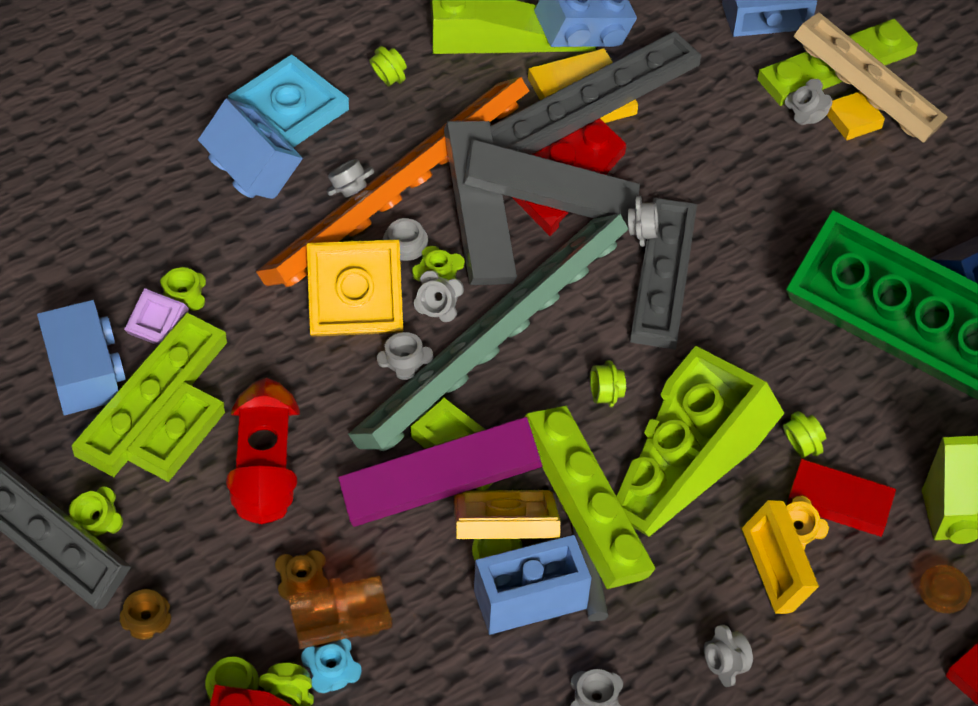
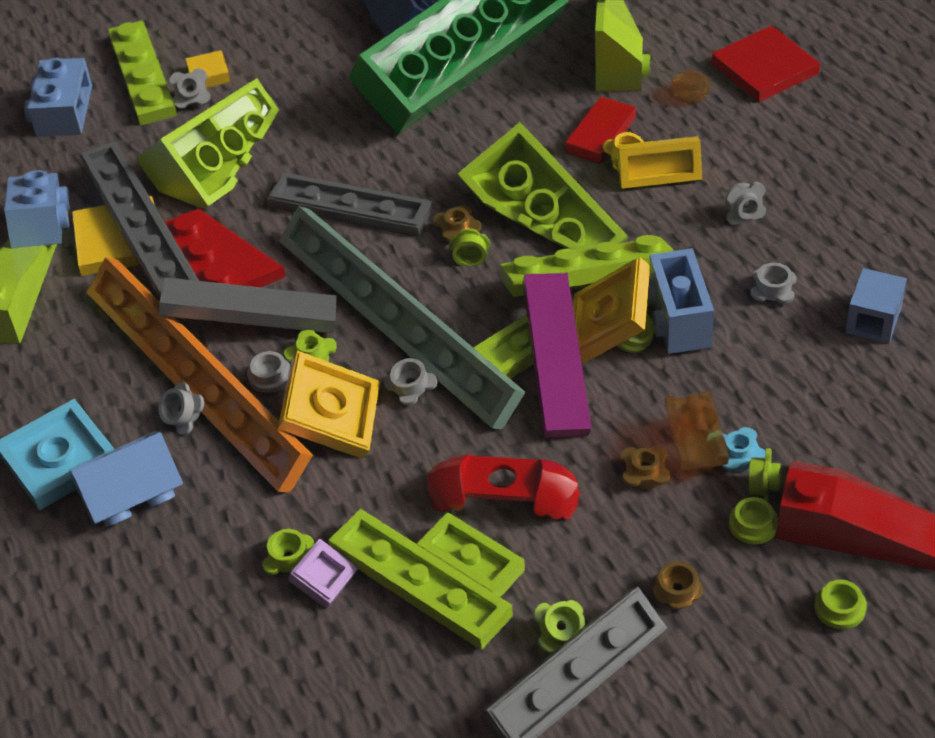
camera: 75 degrees left, 5 degrees down
medium blue brick [37,300,126,415] -> none
lime plate [369,46,407,86] -> none
light grey plate [414,270,464,322] -> none
dark grey tile [464,139,640,228] -> none
light grey plate [628,196,659,246] -> none
lime plate [783,411,826,458] -> none
tan plate [794,12,948,143] -> none
none -> lime wedge [135,78,279,209]
none -> pearl gold plate [433,205,481,242]

